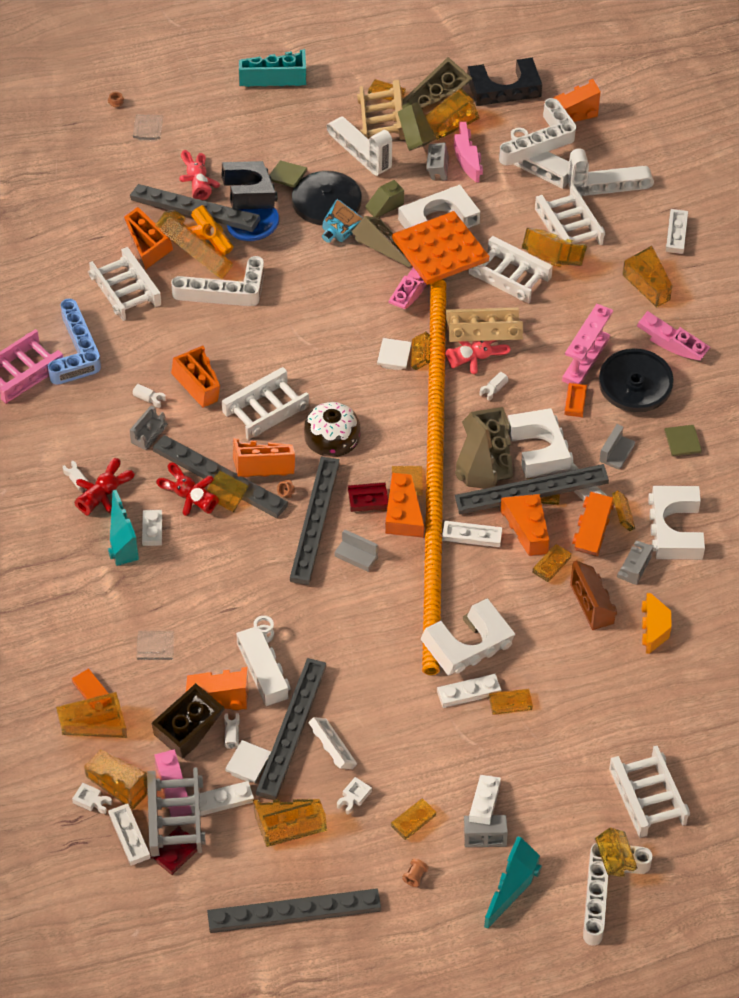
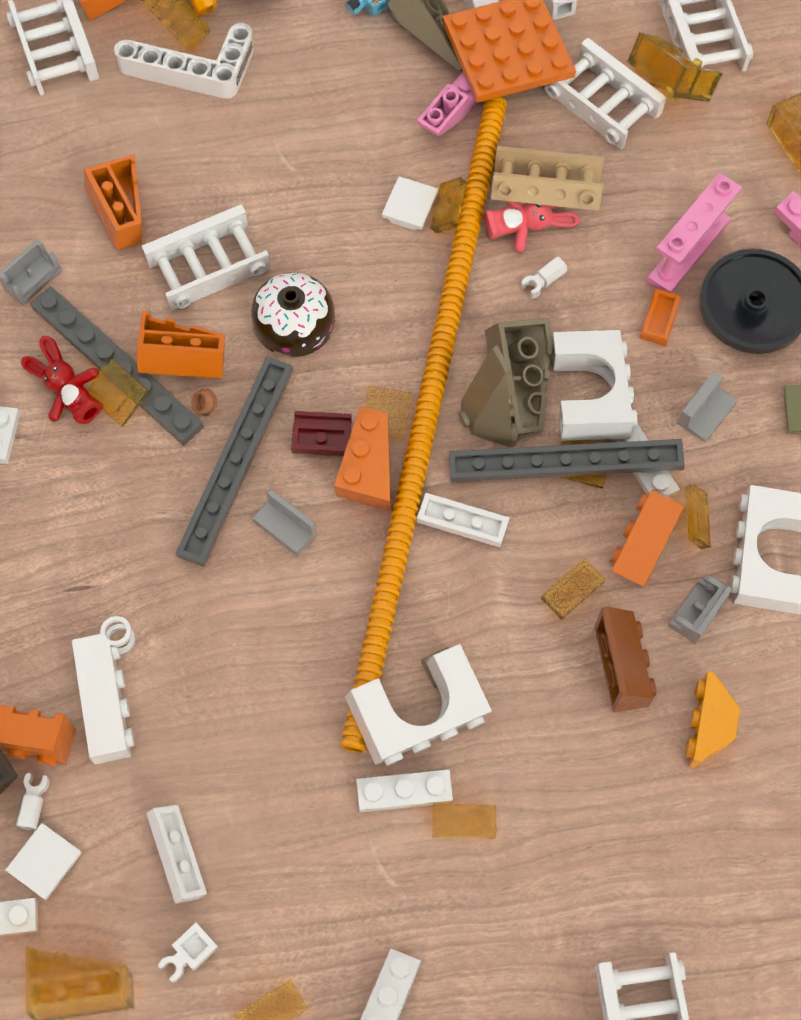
camera: 10 degrees right, 15 degrees up
white bar [133,384,166,408] -> none
dark grey plate [256,658,326,801] -> none
orange wedge [500,494,549,556] -> none

